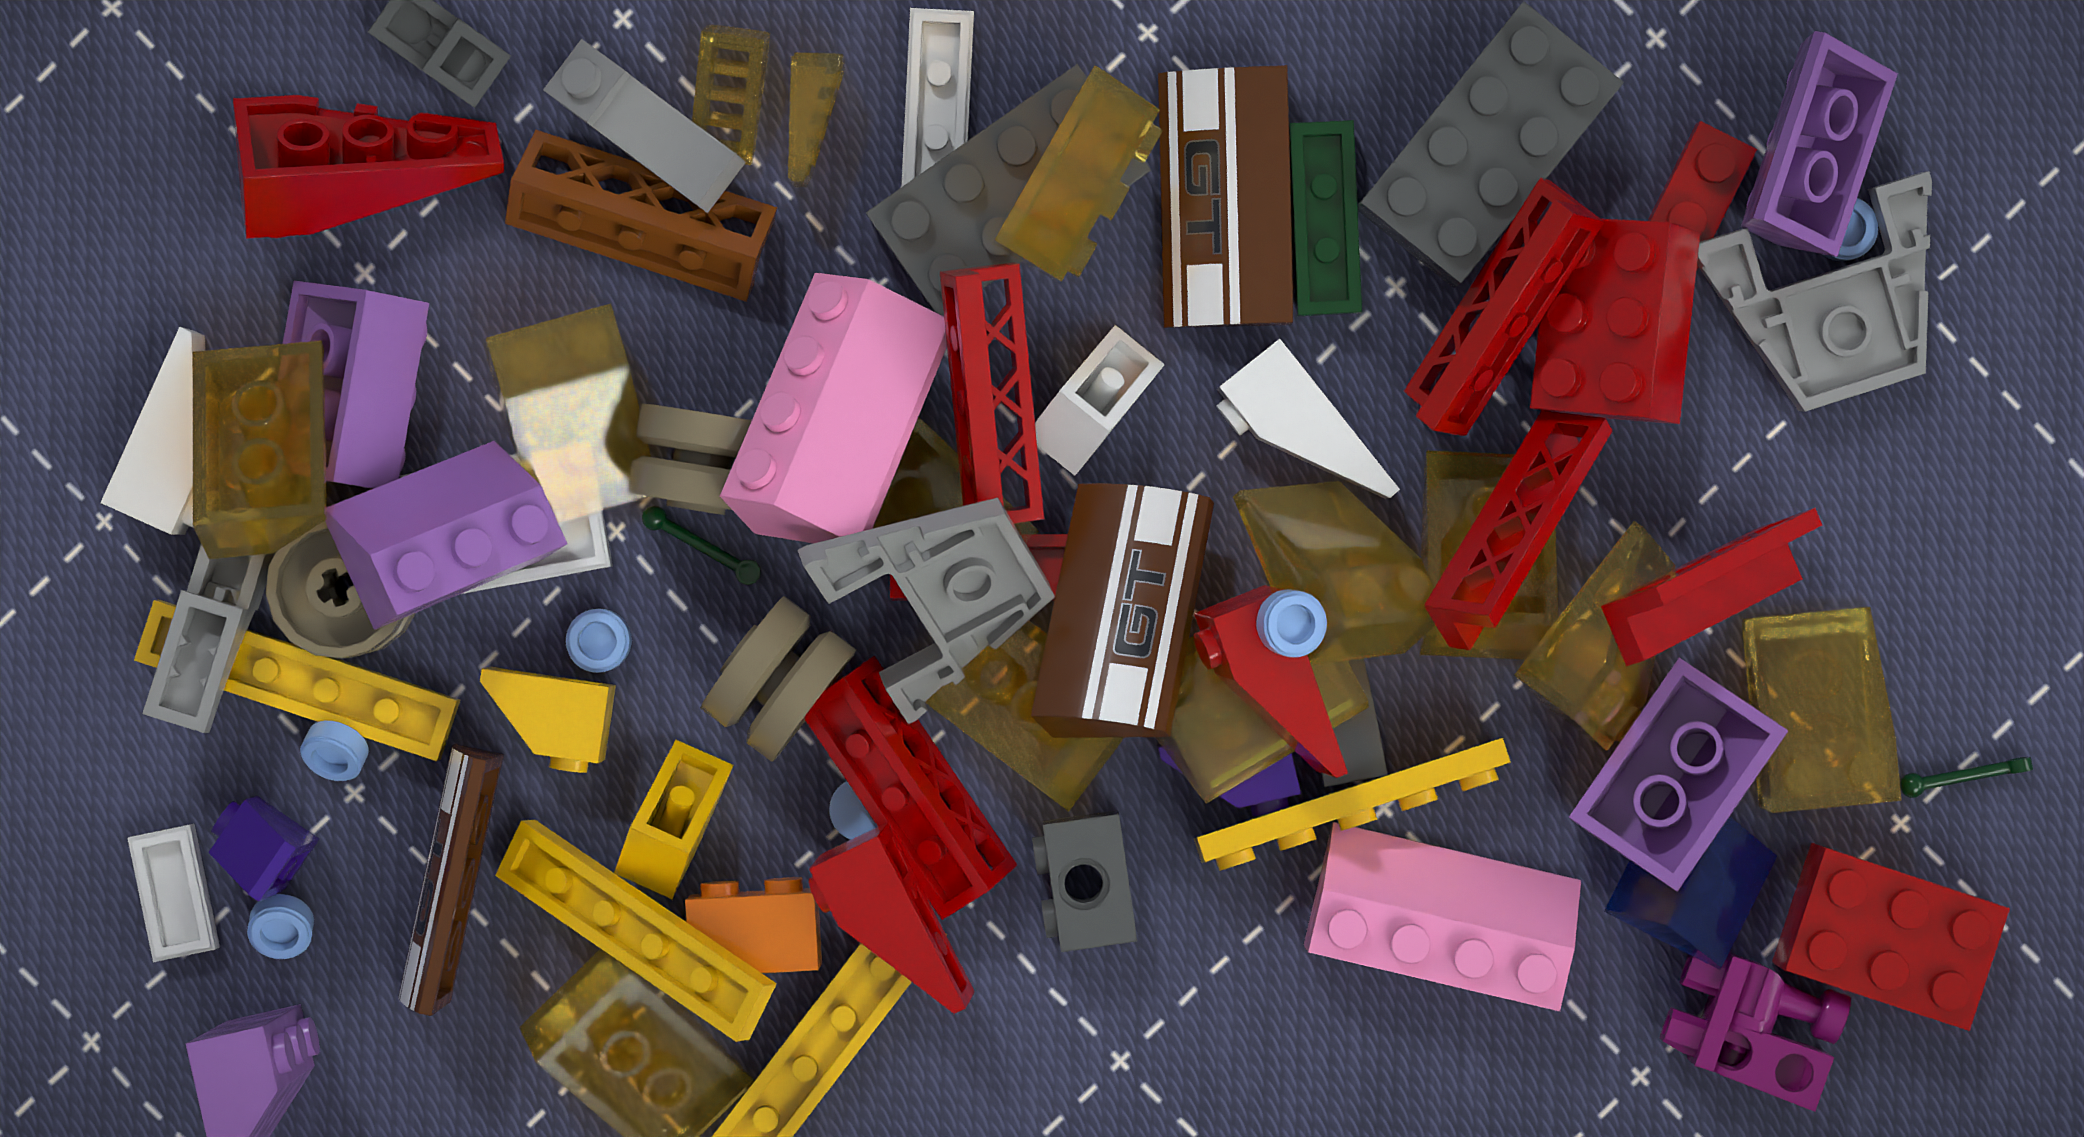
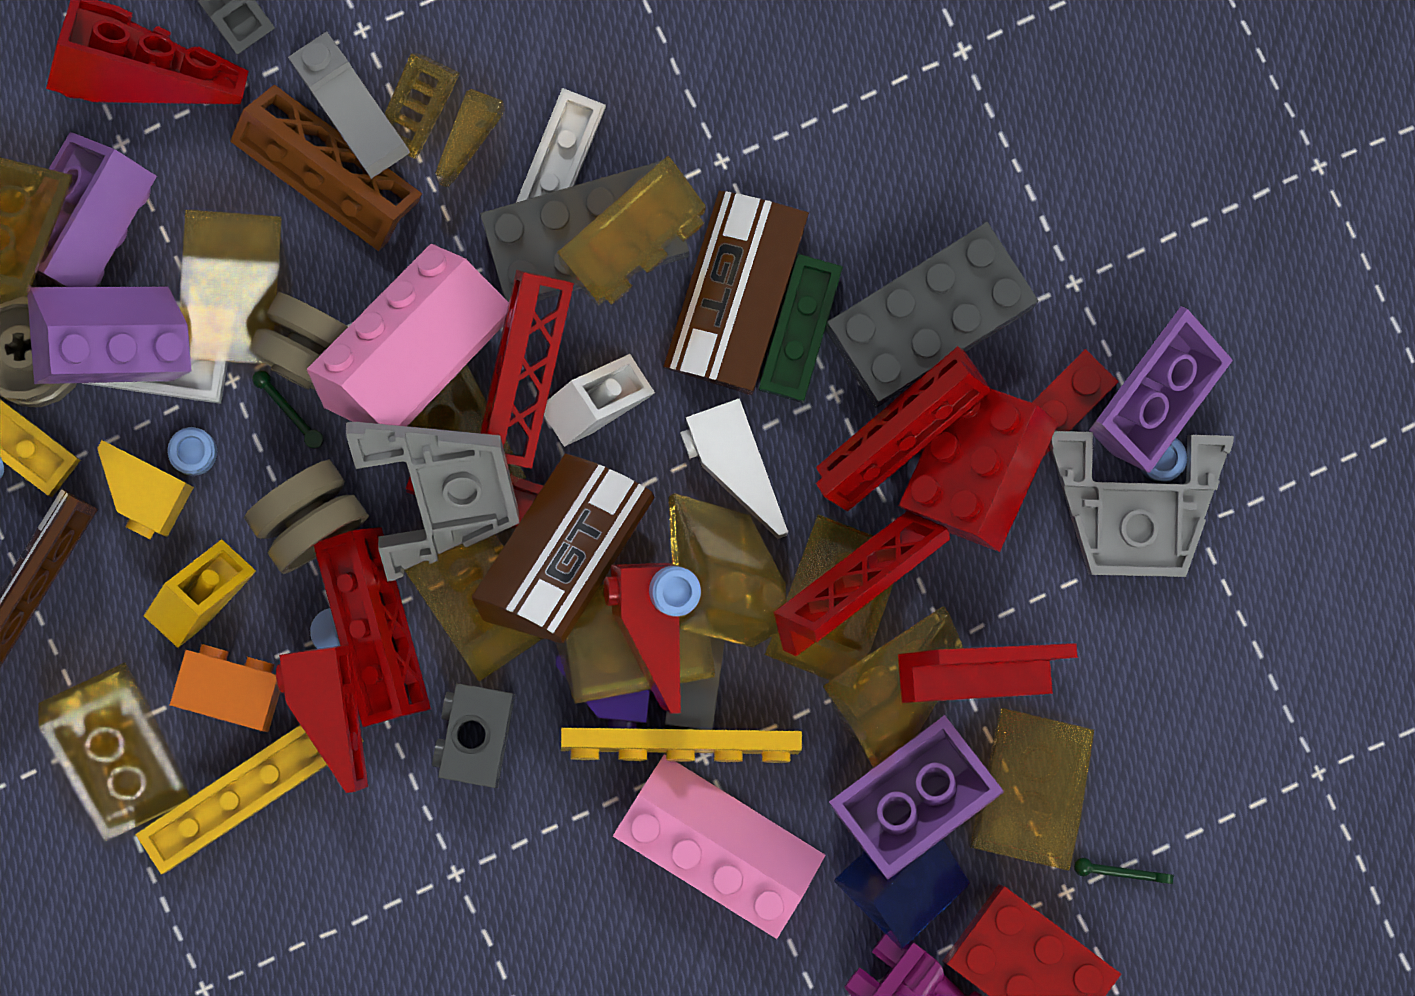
camera: 15 degrees right, 5 degrees down
yellow plate [495,820,777,1042] -> none

